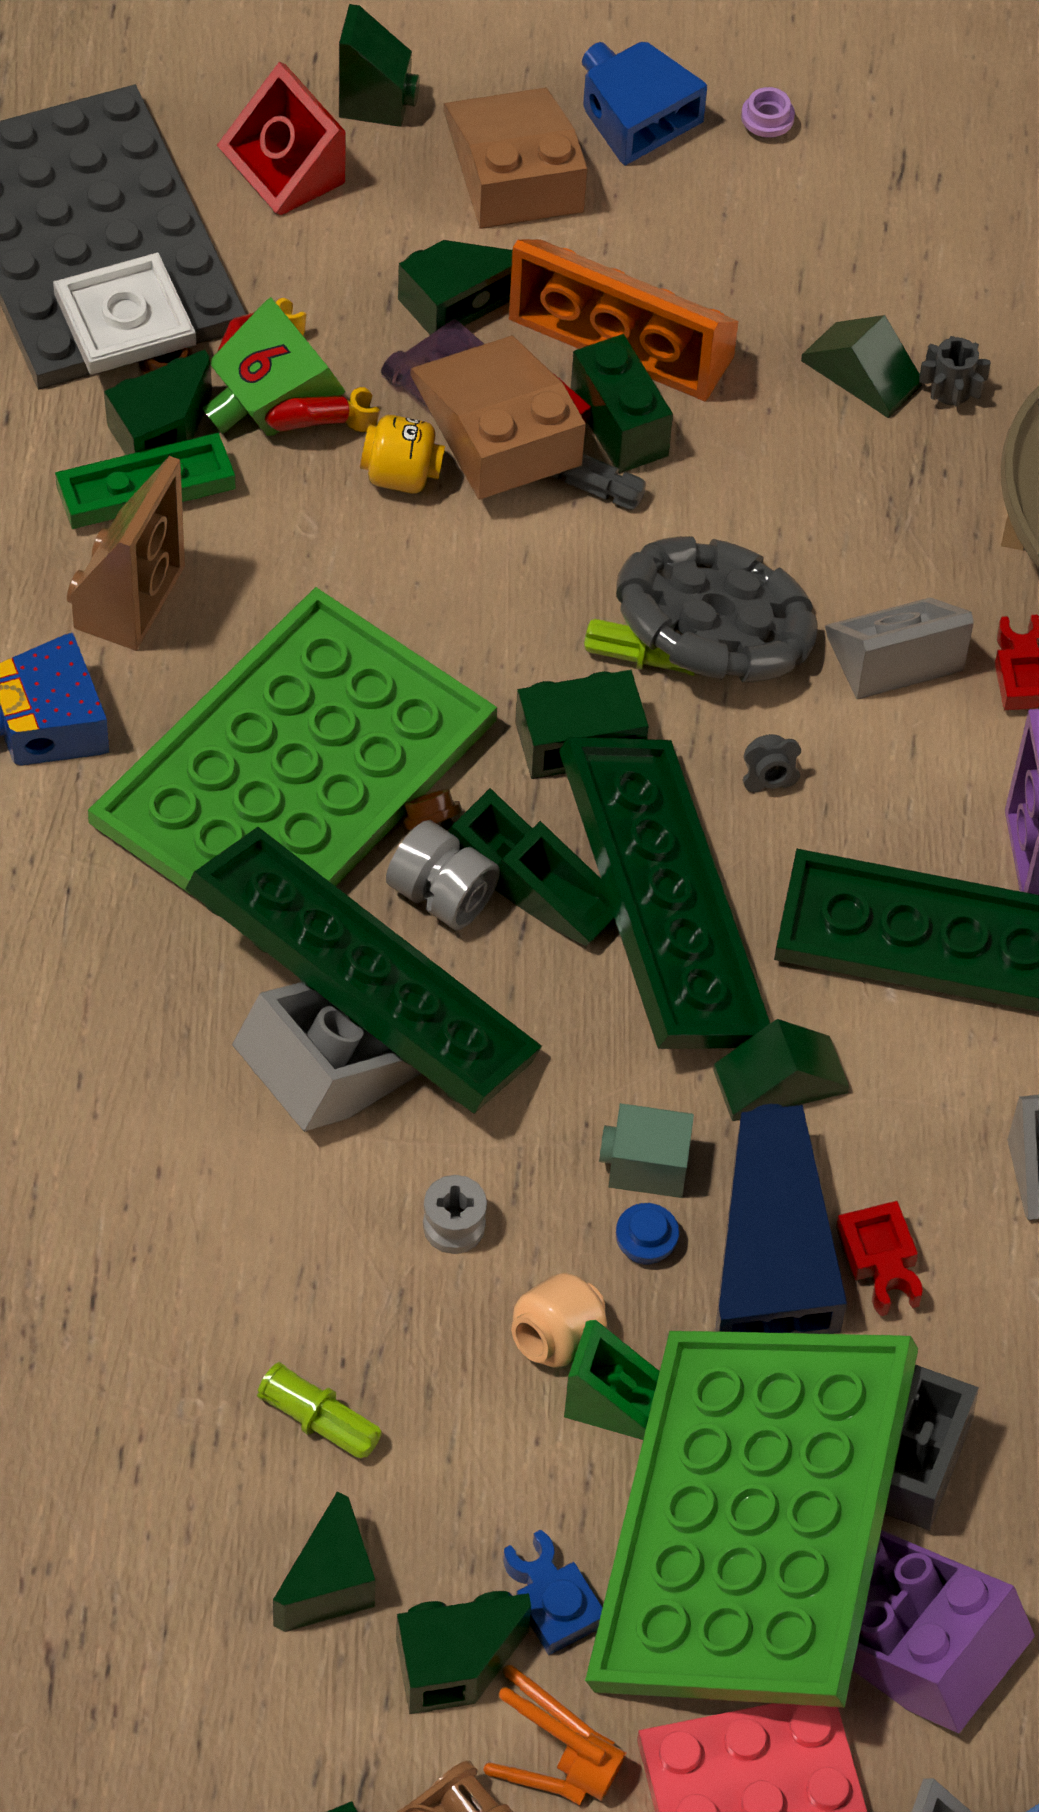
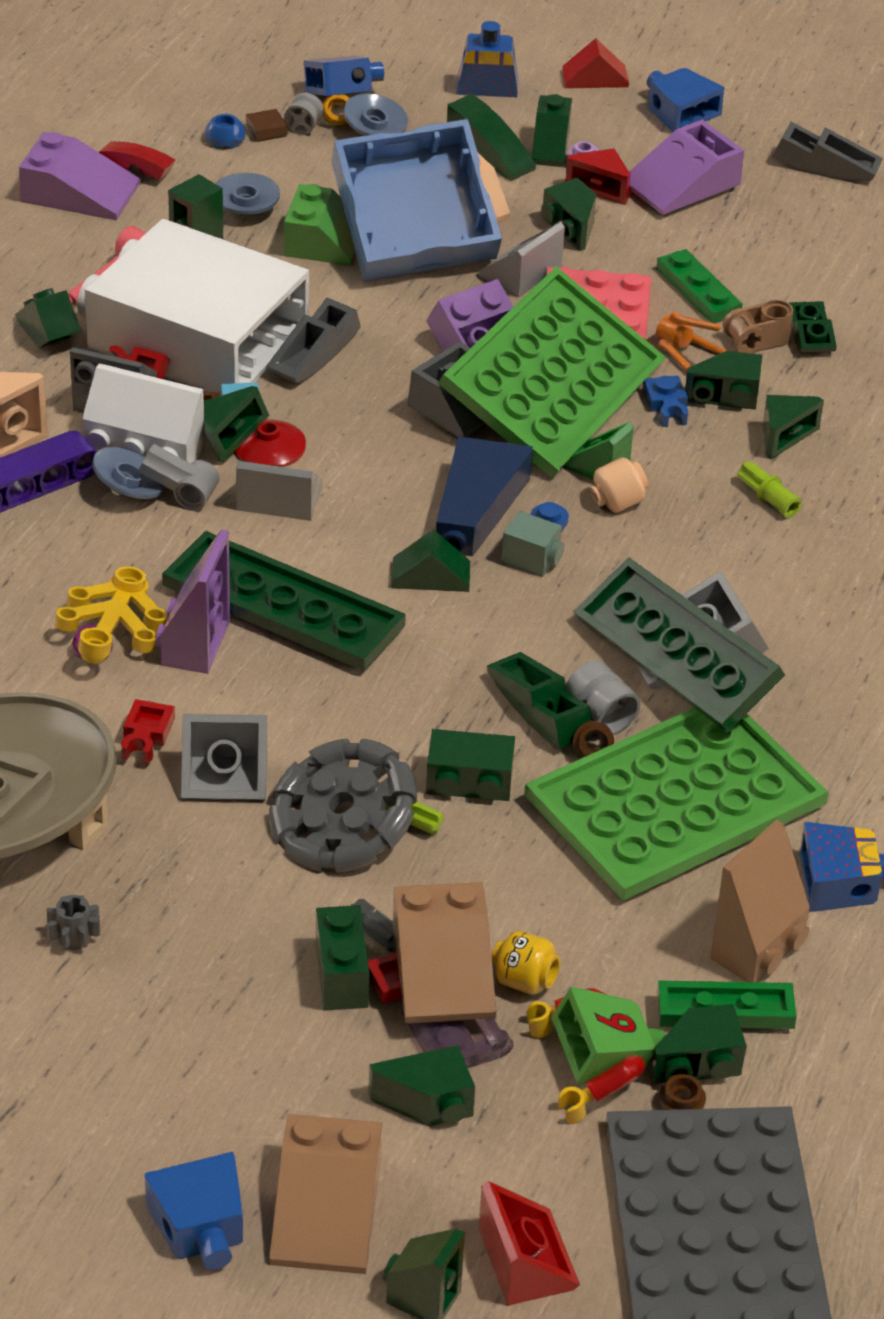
camera: 160 degrees left, 15 degrees down
white tile [53,252,196,375] -> none
light grey wheel [423,1175,487,1254] -> none
orange slope [509,239,739,402] -> none
dark green plate [559,737,770,1049] -> none
lavender plate [741,87,795,137] -> none
dark grey plate [743,734,801,792] -> none
dark green slope [801,315,922,418] -> none
red plate [836,1201,923,1316] -> none

